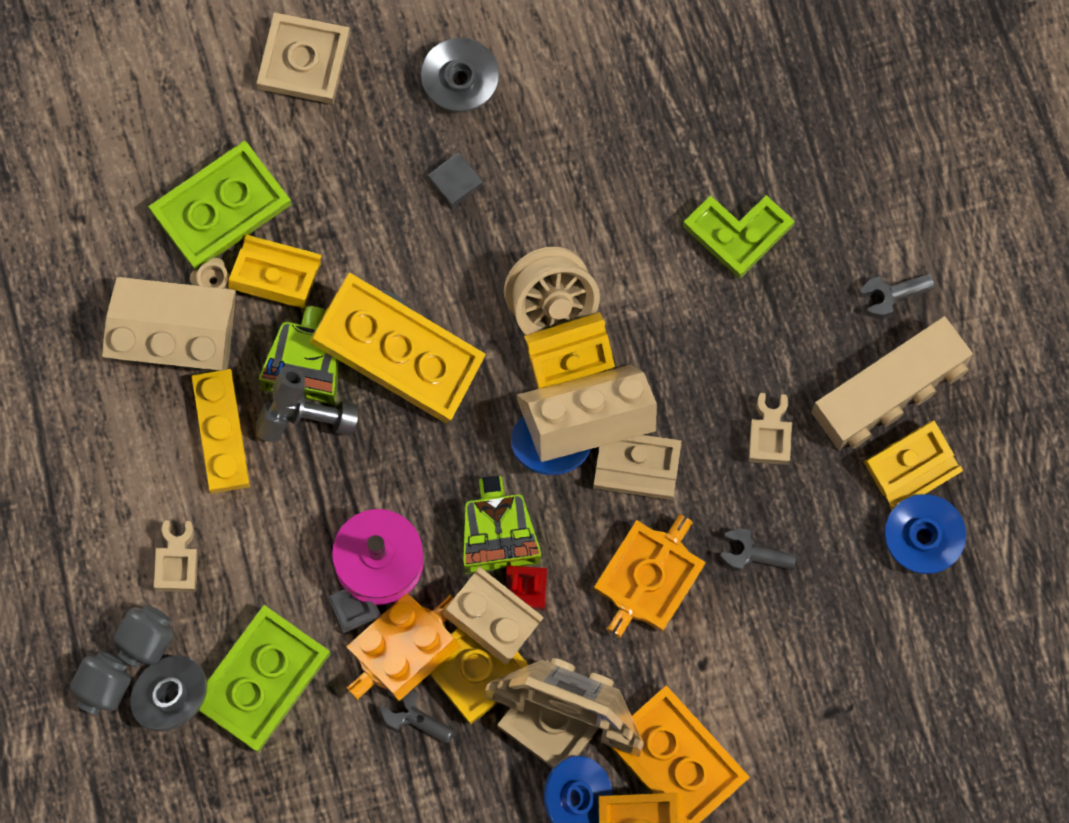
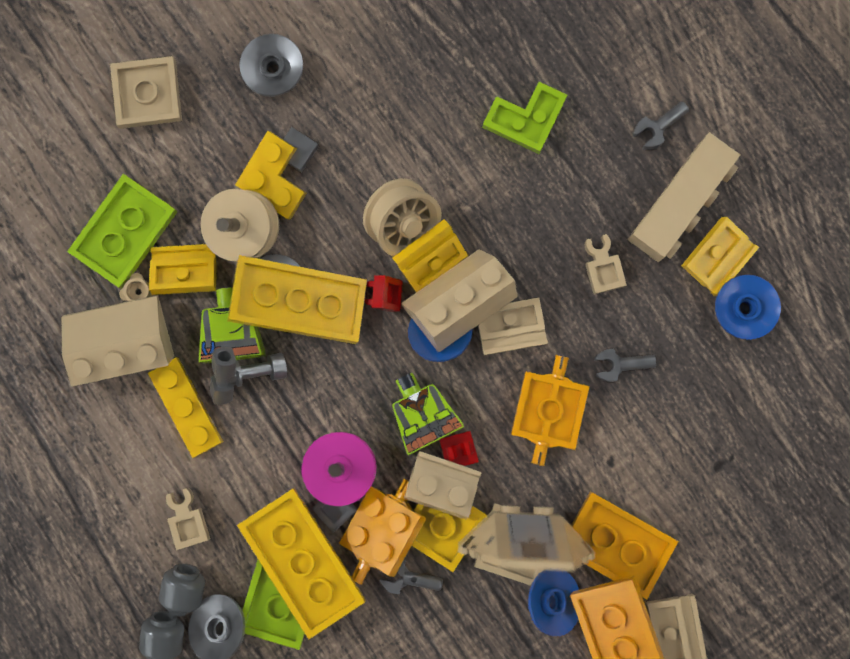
camera: 10 degrees left, 10 degrees up
none -> tan wheel [201,189,279,261]
none -> yellow plate [235,131,307,220]
none -> yellow plate [237,488,366,639]
none -> red tile [364,275,403,312]

